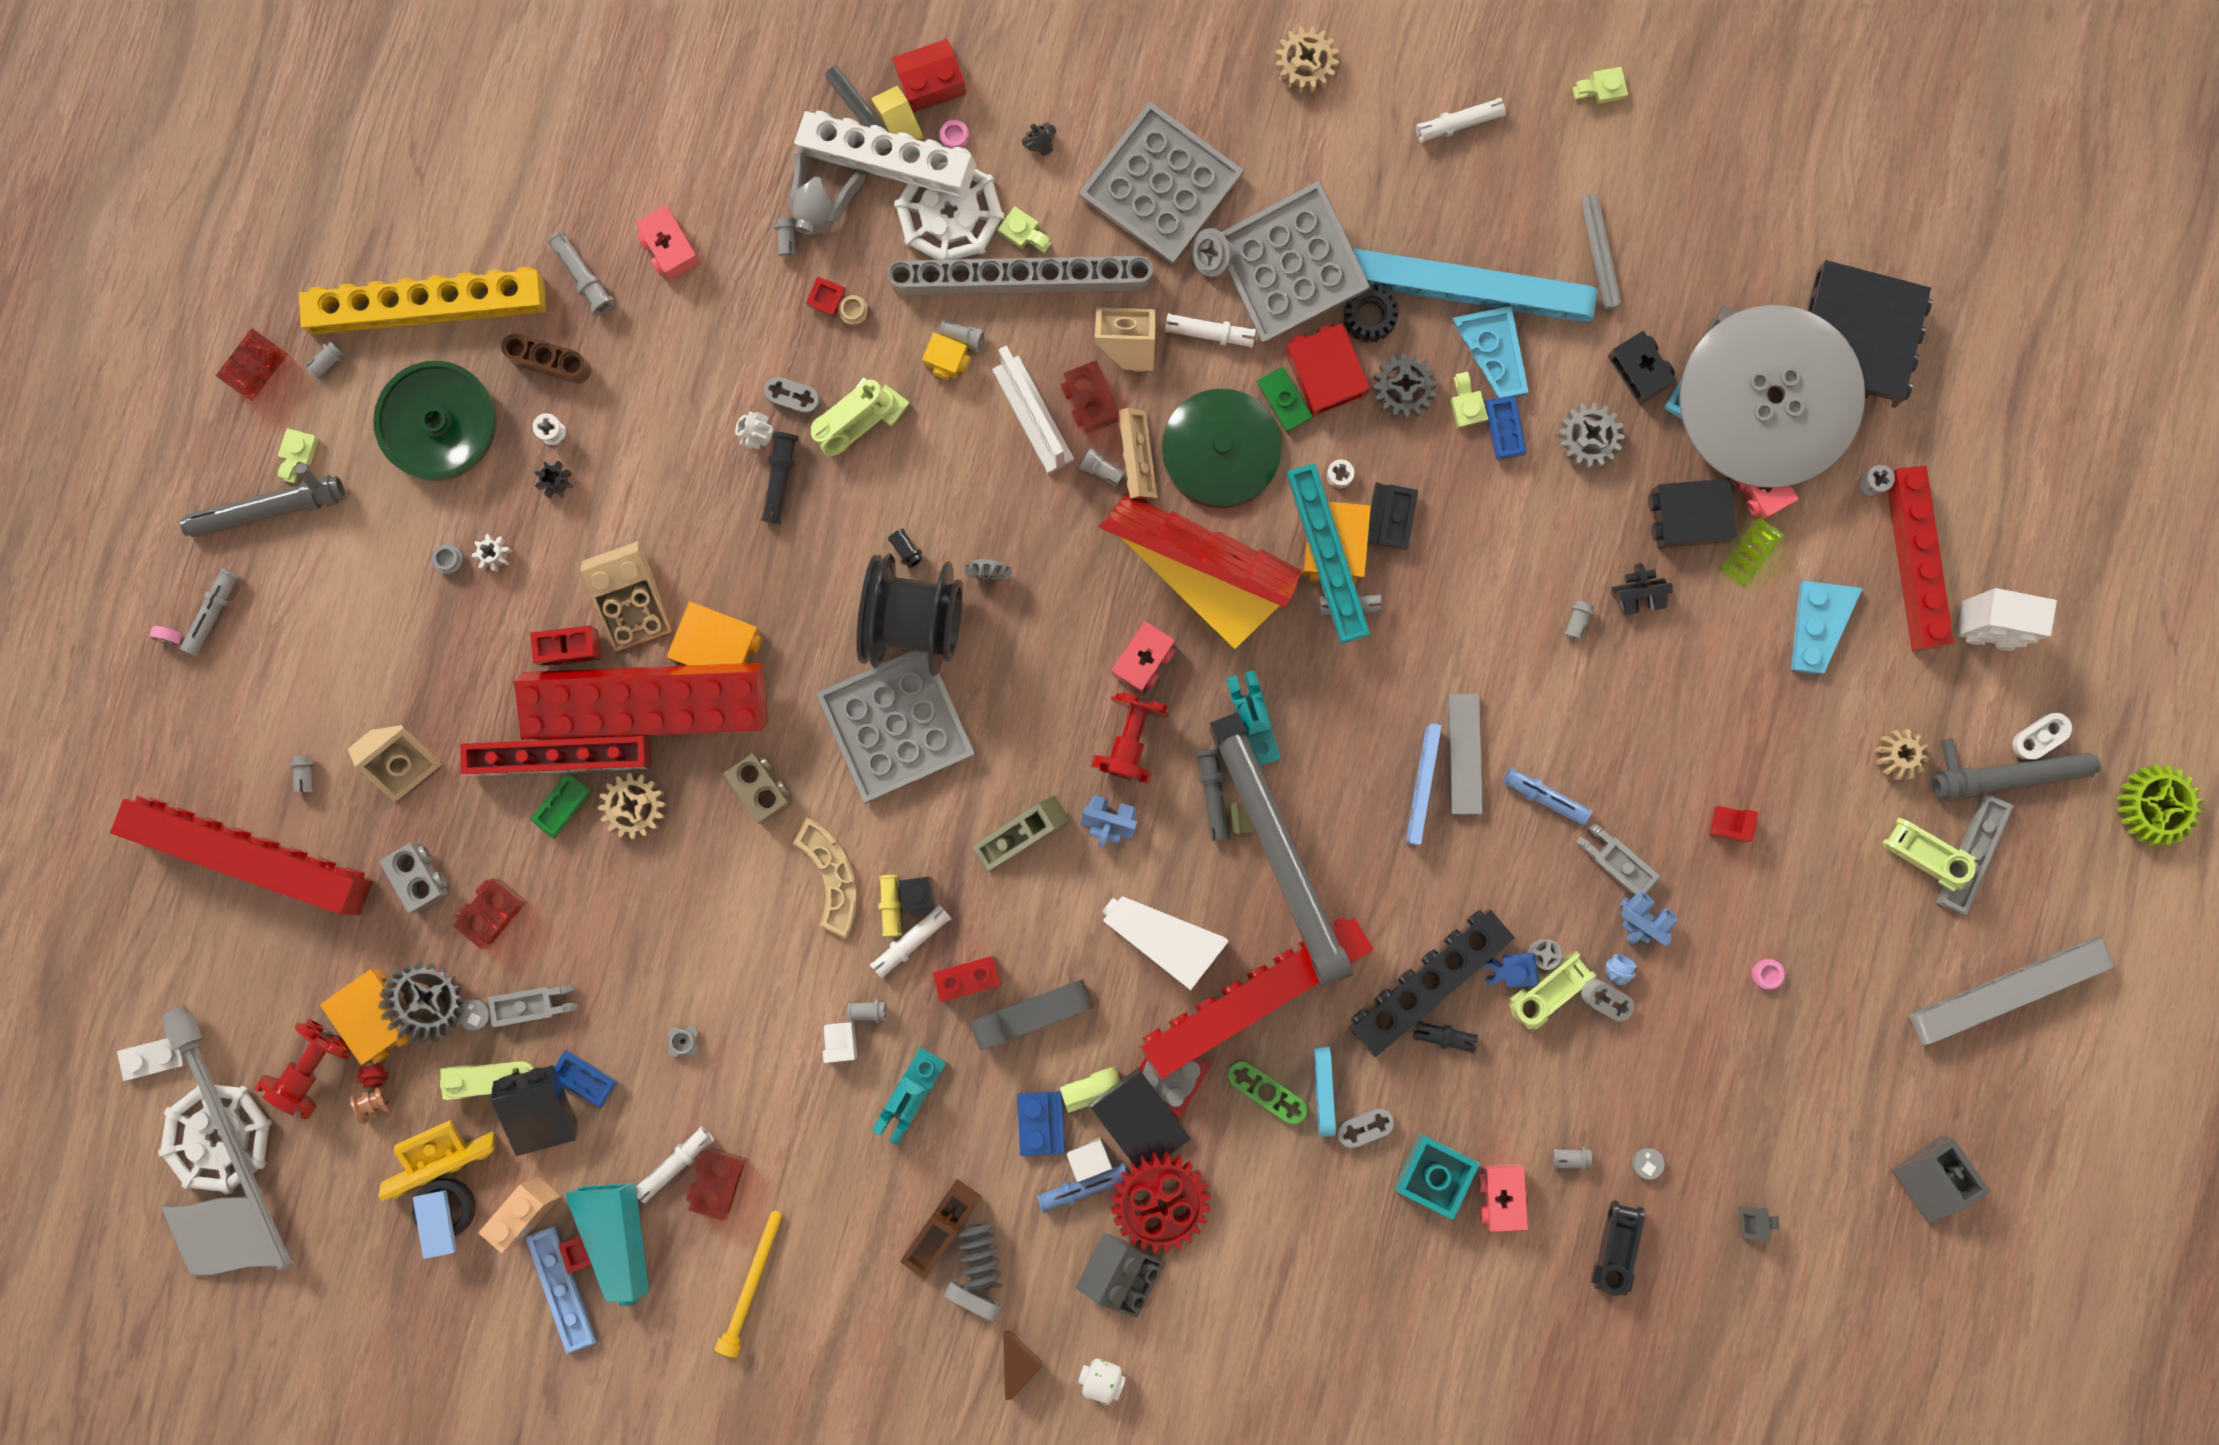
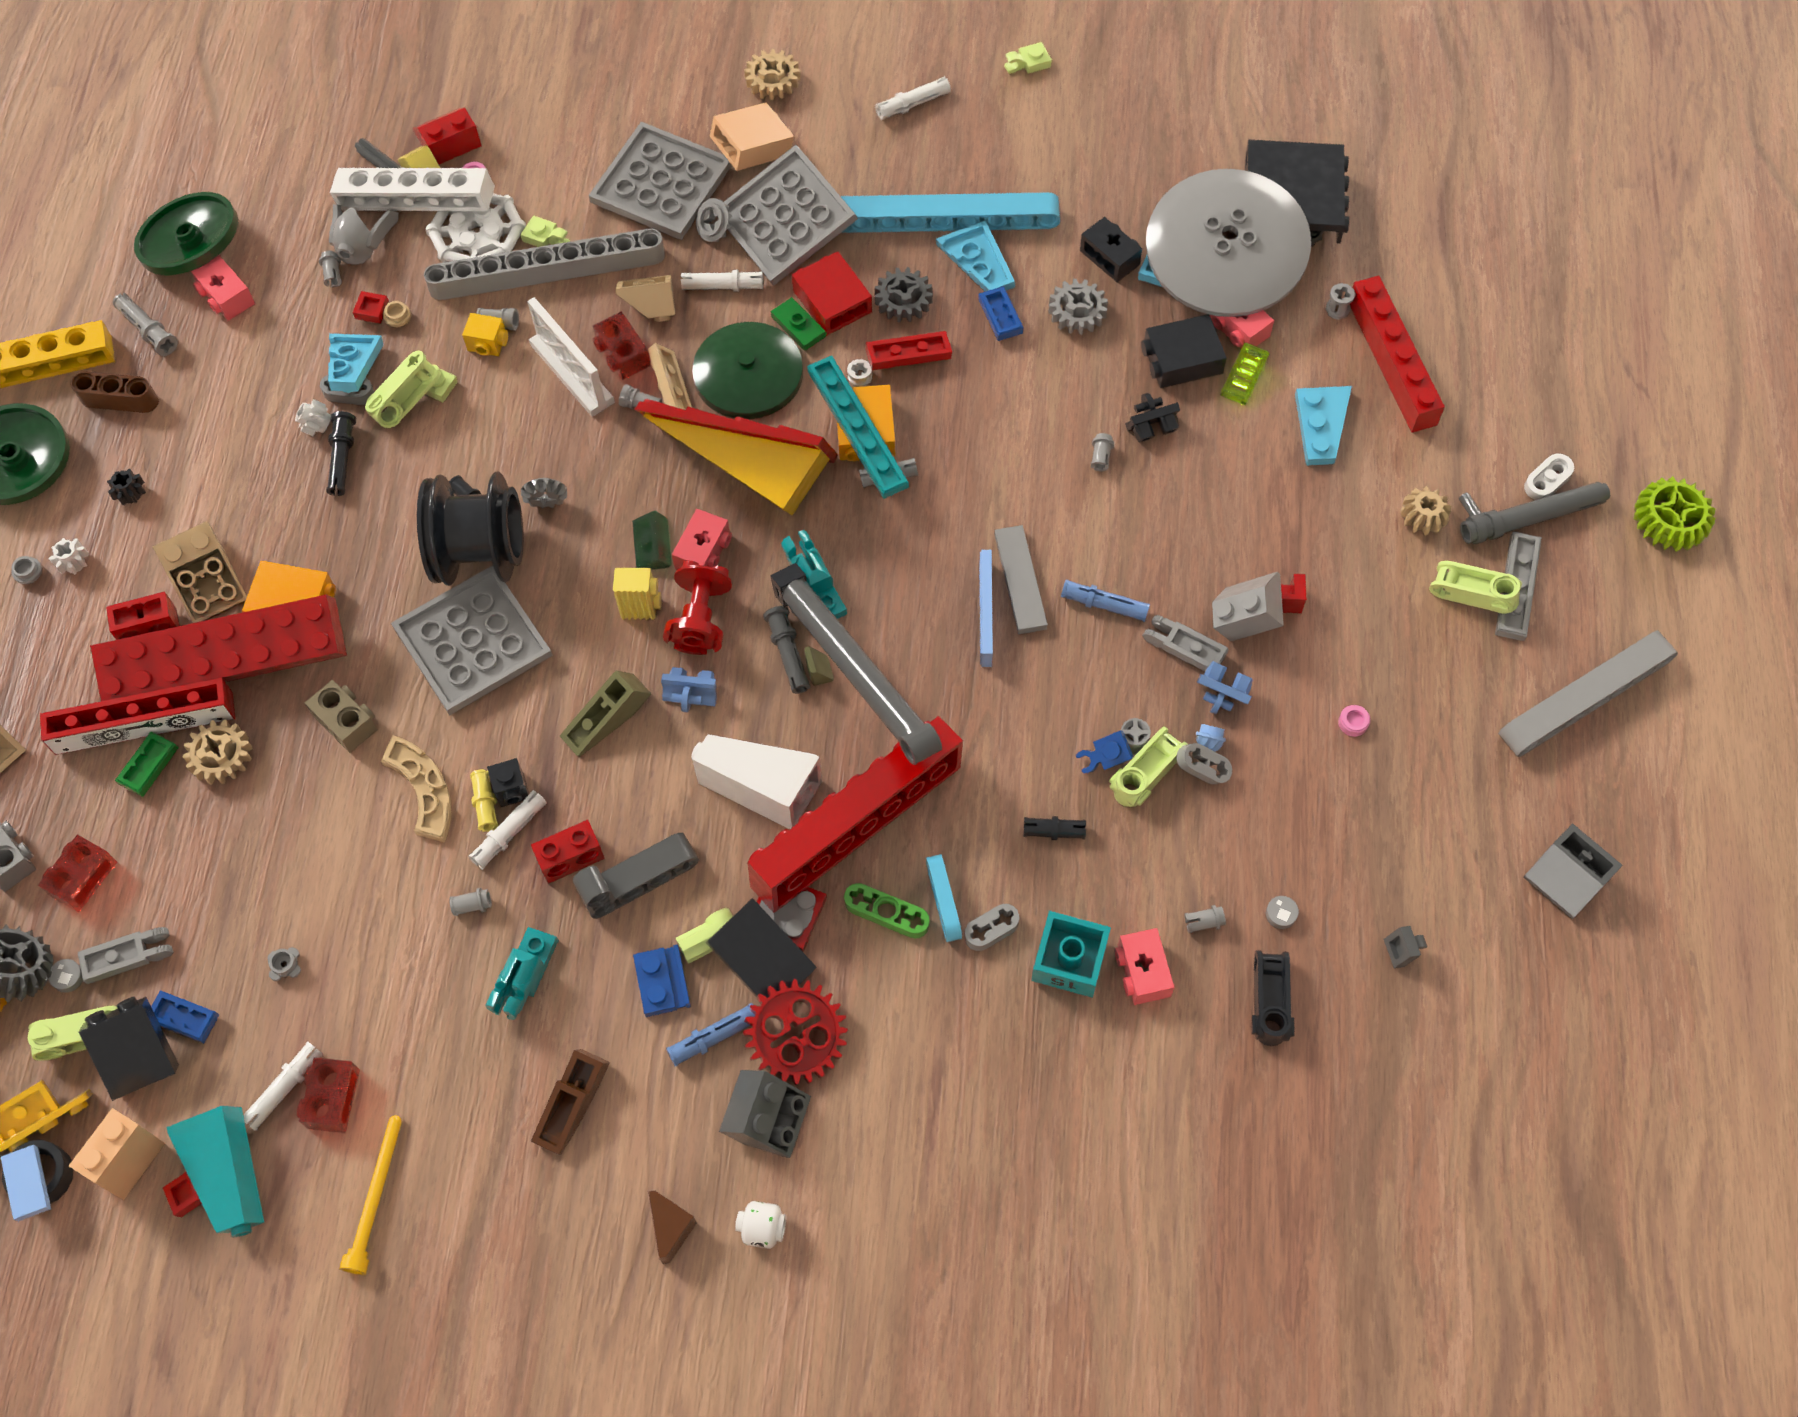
camera: 10 degrees left, 20 degrees down
light blue tile [525,1225,598,1355] -> none
white bush [533,413,566,446] -> none
white panel [823,1022,858,1063] -> none
light grey beam [944,1281,1003,1322] -> none
dark grey piece [957,1223,1002,1290] -> none
black piece [1022,122,1056,156] -> none
white panel [1067,1137,1112,1182] -> none
black tyre [1343,284,1399,343] -> none
black brick [1349,909,1515,1057] -> none
black plate [1367,482,1418,550] -> none
yellowish green plate [1450,371,1488,428] -> none
light grey axle [1581,194,1621,310] -> none
white brick [1956,588,2057,651] -> none
none -> dark green dish [134,192,239,276]
none -> medium azure wing [328,333,384,393]
none -> light yellow brick [613,568,662,620]
none -> clear green slope [632,510,672,570]
none -> light nougat brick [710,102,794,171]
none -> red plate [866,331,952,370]
none -> light grey slope [1212,572,1284,641]

